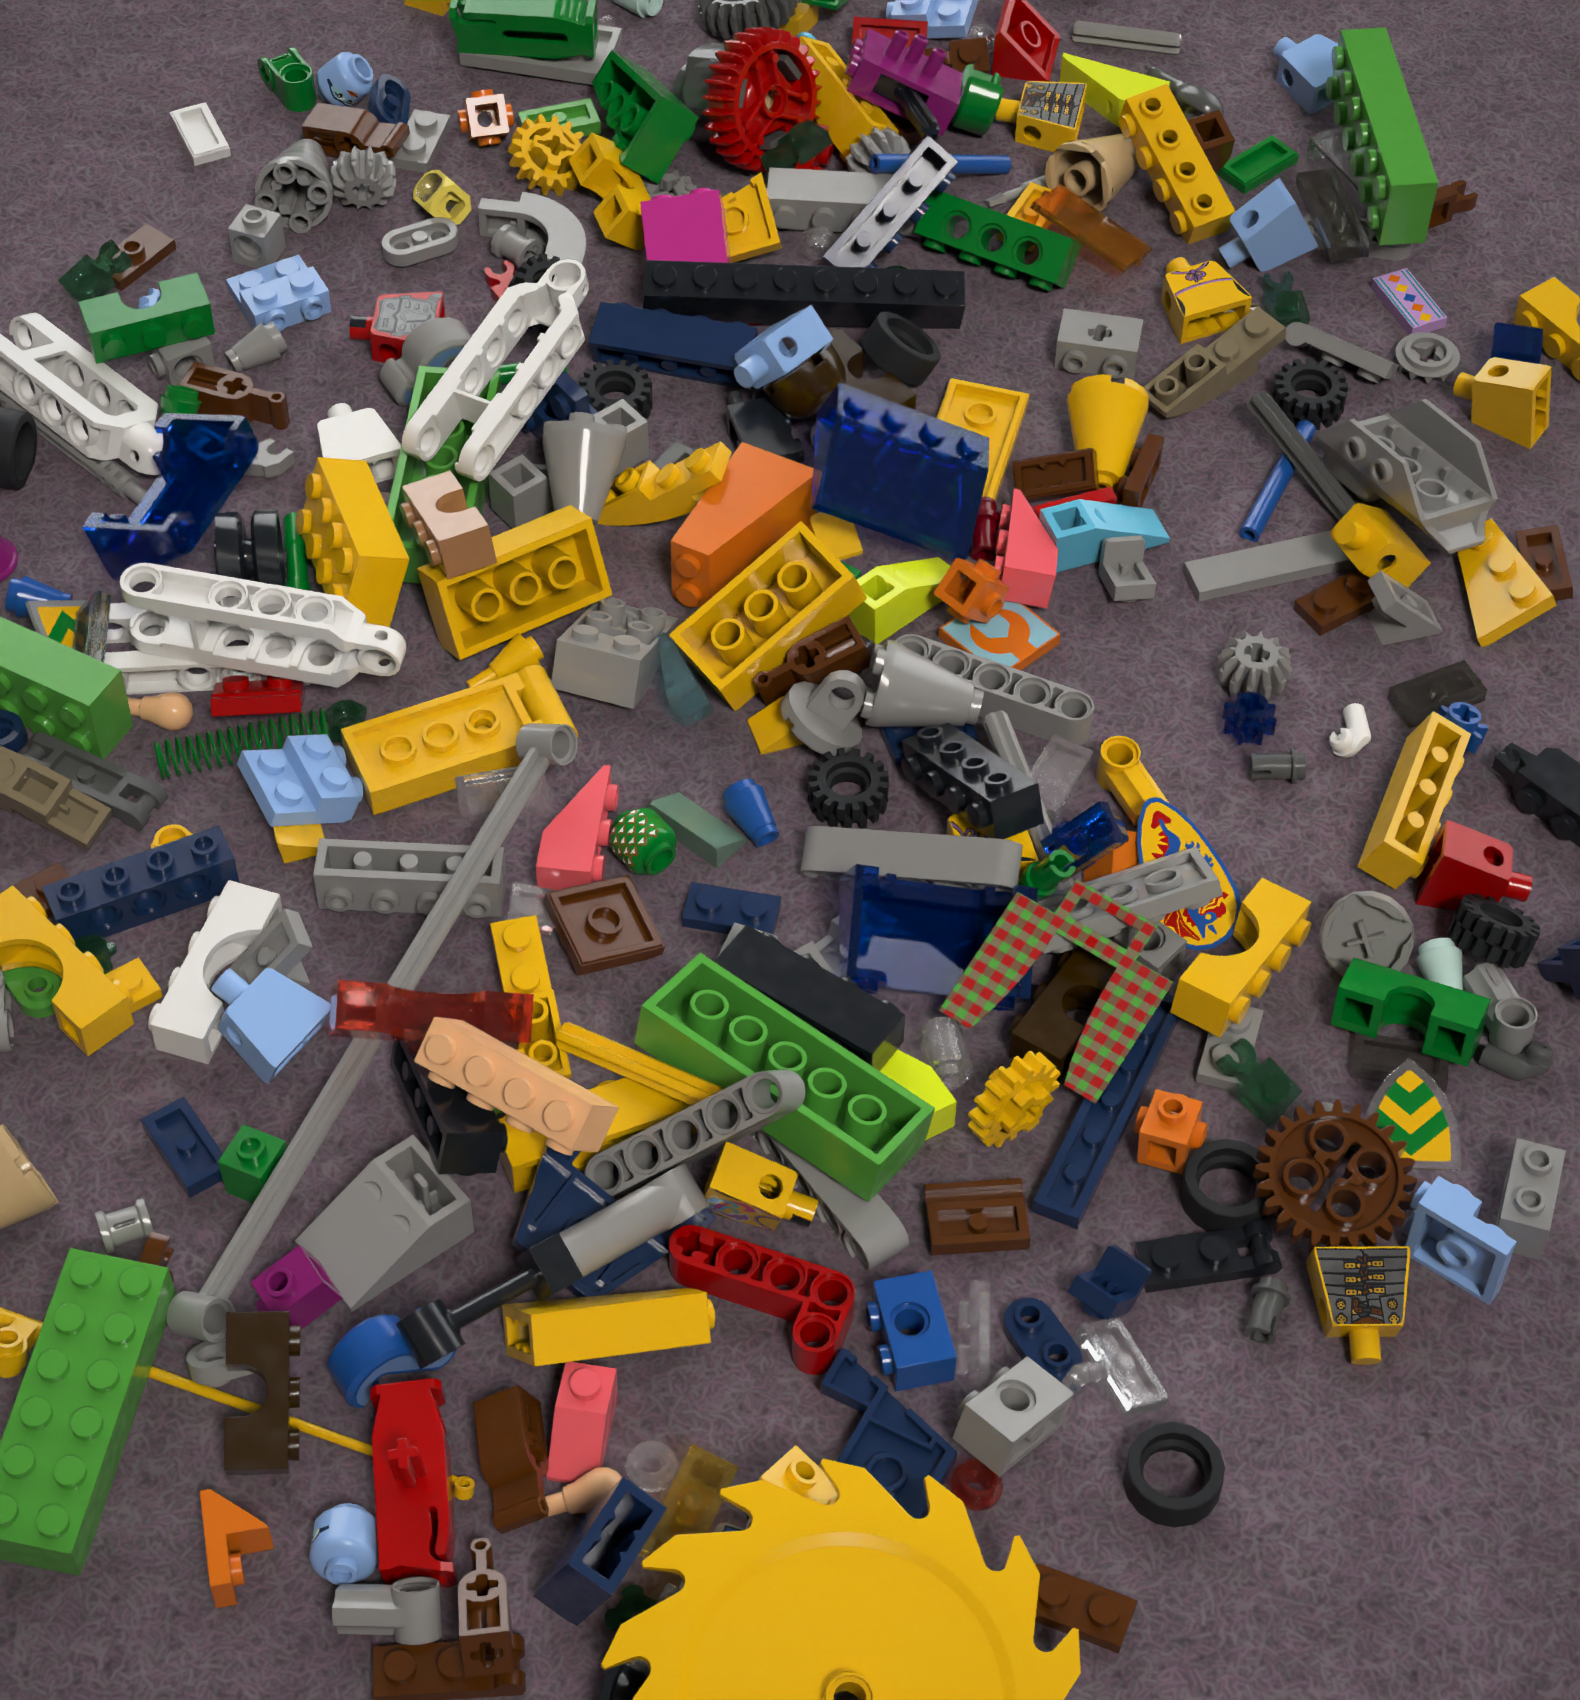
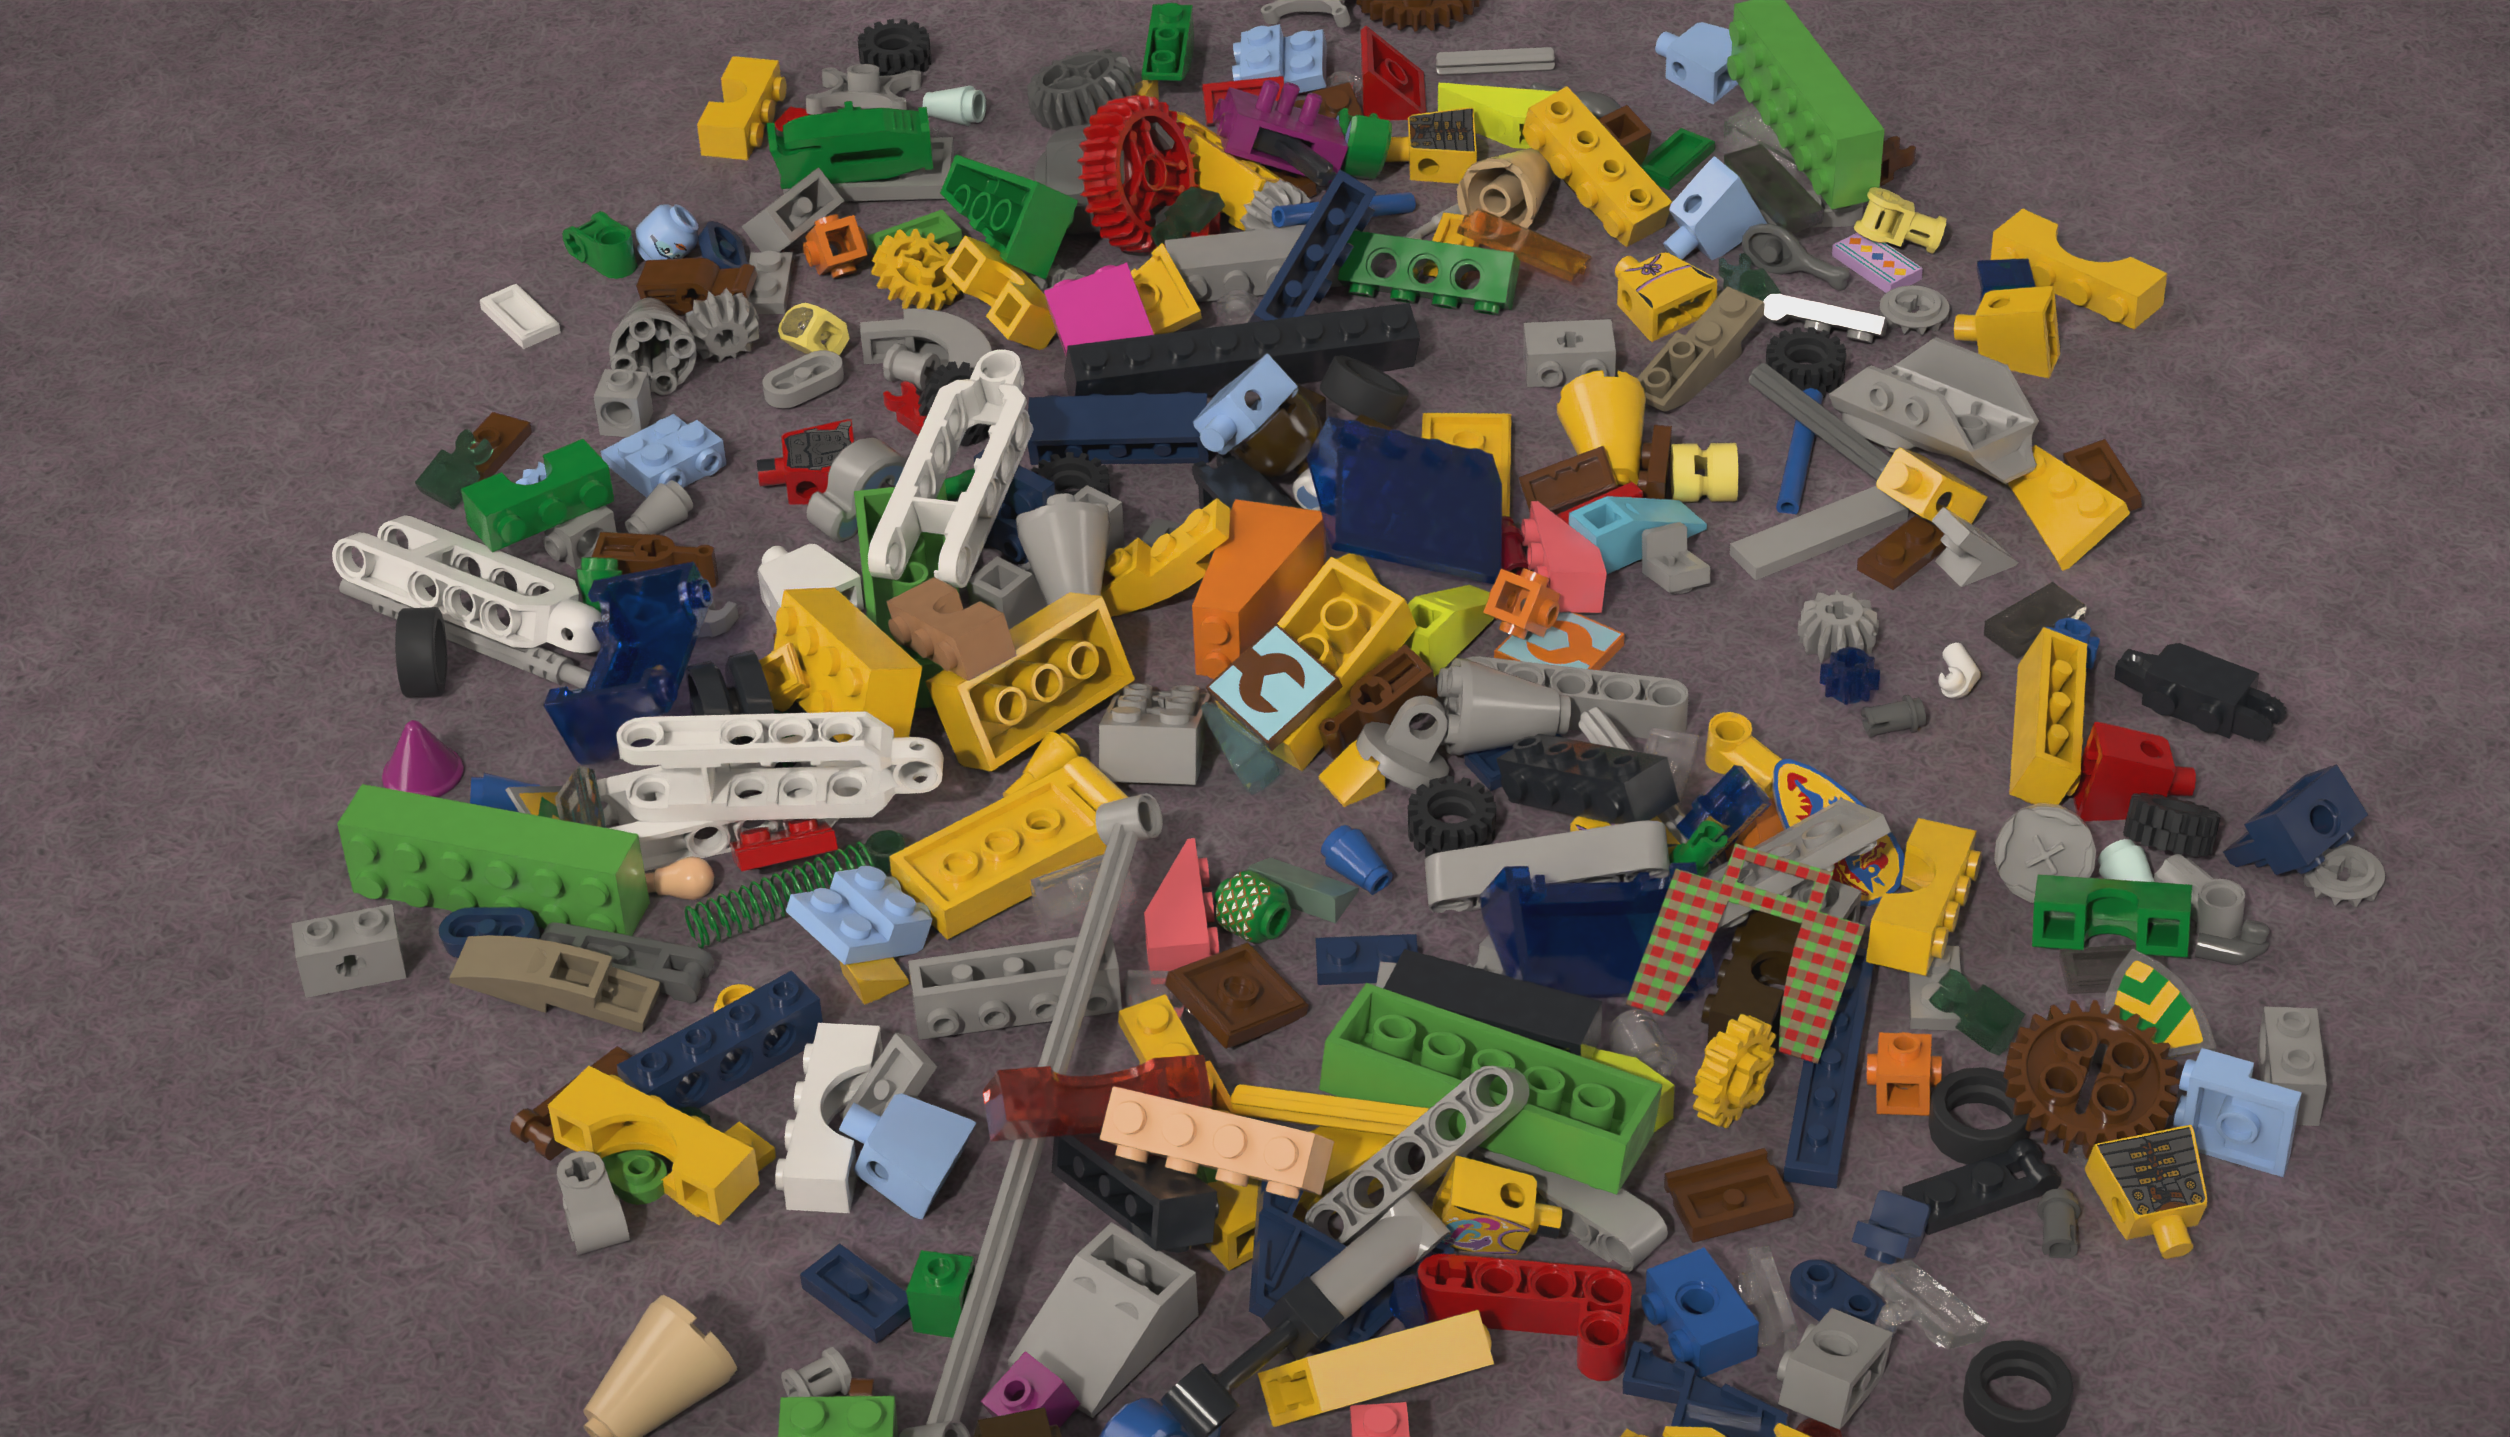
camera: 10 degrees left, 10 degrees down
none -> light grey brick [742,167,844,252]
none -> yellow slope [759,642,806,712]
none -> tile [1206,623,1343,751]
none -> clear blue tile [1389,1274,1429,1330]
none -> light yellow wheel [1670,443,1738,503]
none -> dark grey piece [1742,224,1851,291]
none -> light yellow connector [1854,187,1946,254]

